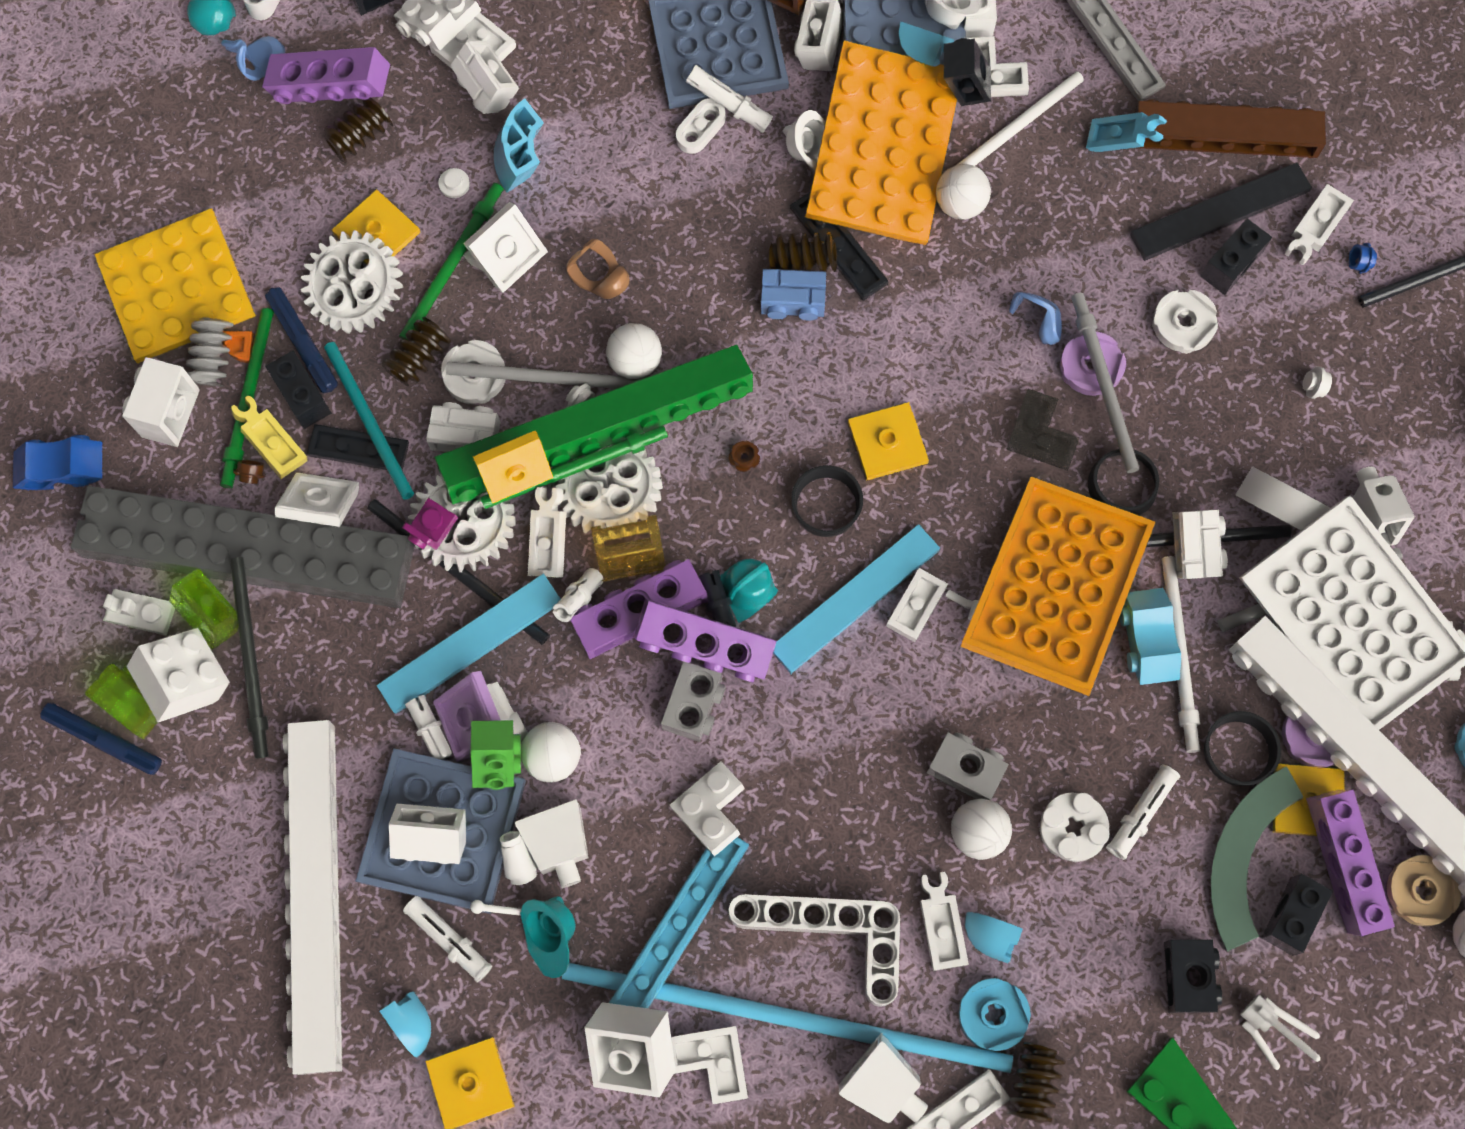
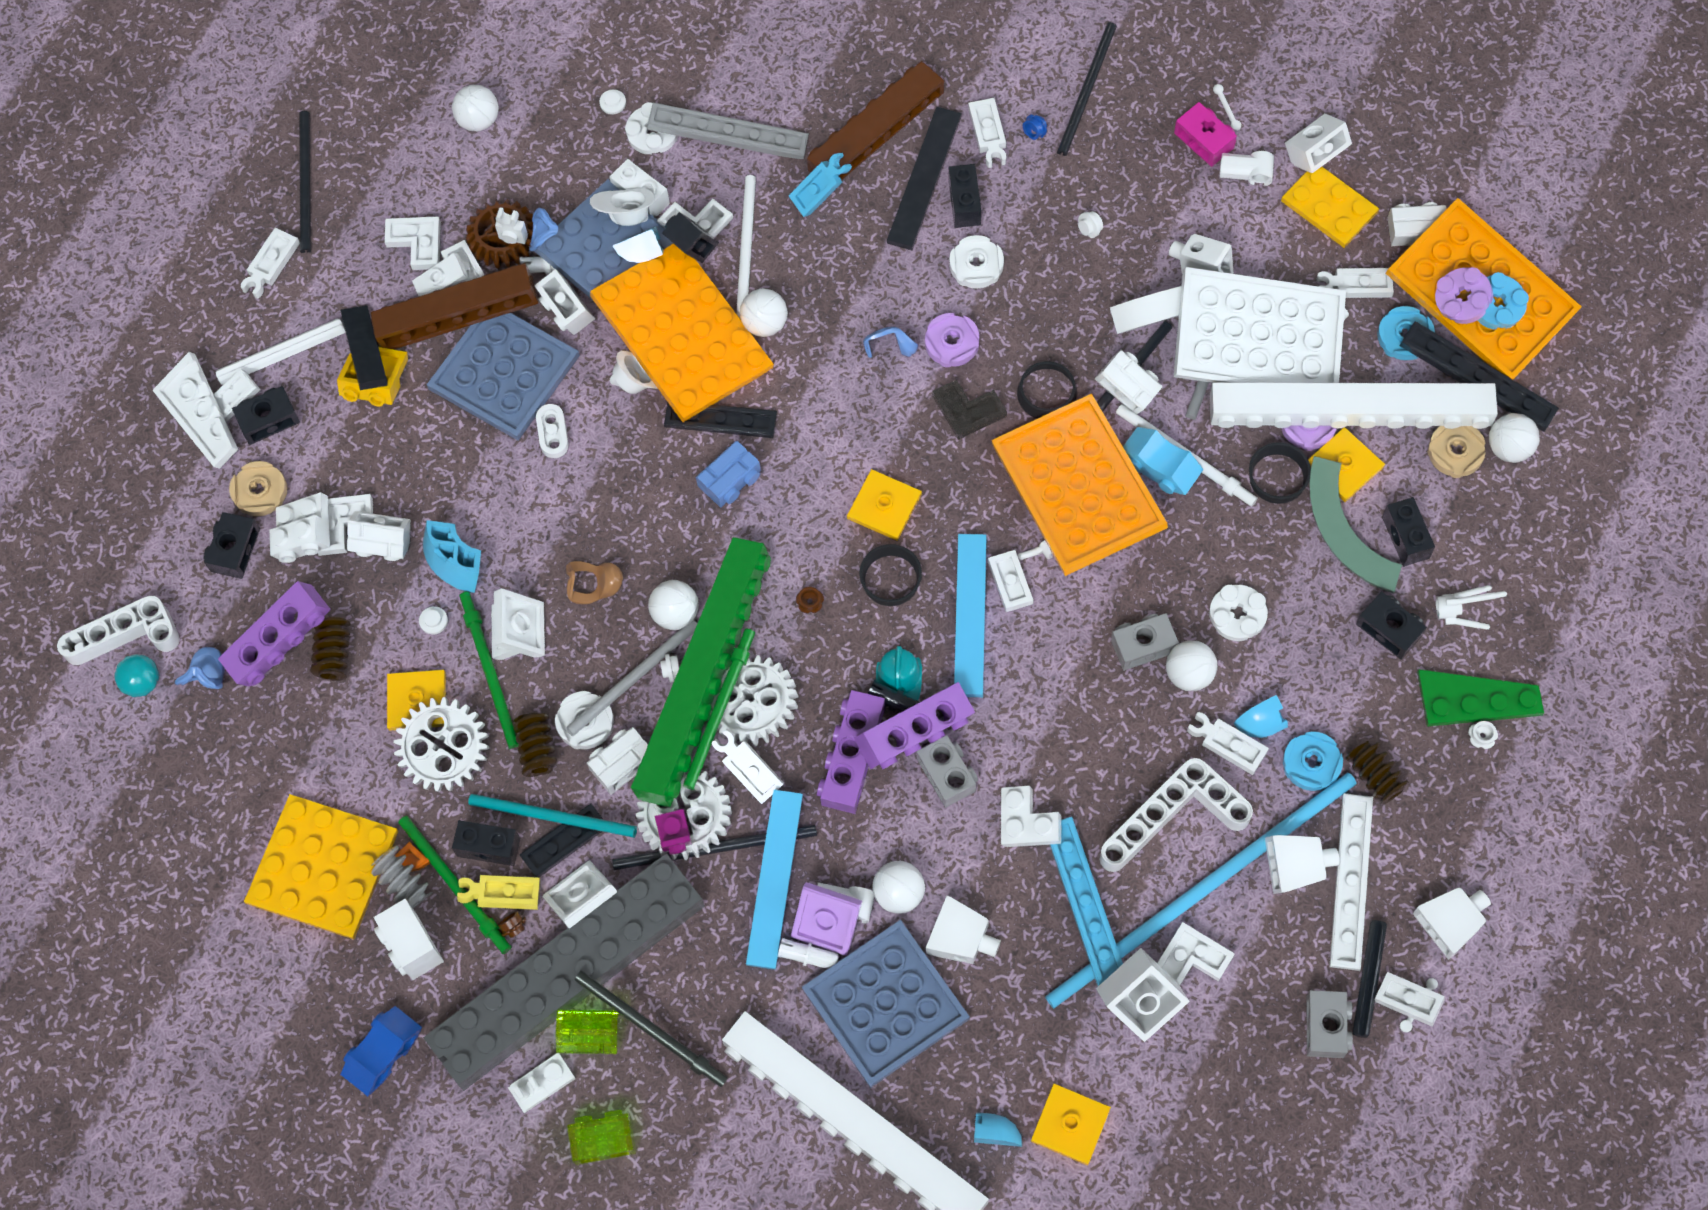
camera: 45 degrees left, 5 degrees down
dark blue axle [40,703,162,775] -> none
white brick [126,628,230,722] -> none
dark blue axle [265,287,338,393] -> none
white brick [389,804,466,864] -> none
white pin [403,896,493,982] -> none
white hinge [470,900,521,916] -> none
bright green brick [471,720,521,790] -> none
yellow plate [473,430,553,503] -> none
white cone [500,831,538,885] -> none
teal piece [520,896,576,978] -> none
white pin [553,568,603,622] -> none
clear yellow plate [591,514,666,581] -> none
white pin [685,65,773,133] -> none
dark brown piece [769,232,837,272] -> none
light grey bar [1071,293,1140,473] -> none
white pin [1106,765,1180,860] -> none
medium lavender brick [1306,790,1395,936] -> none

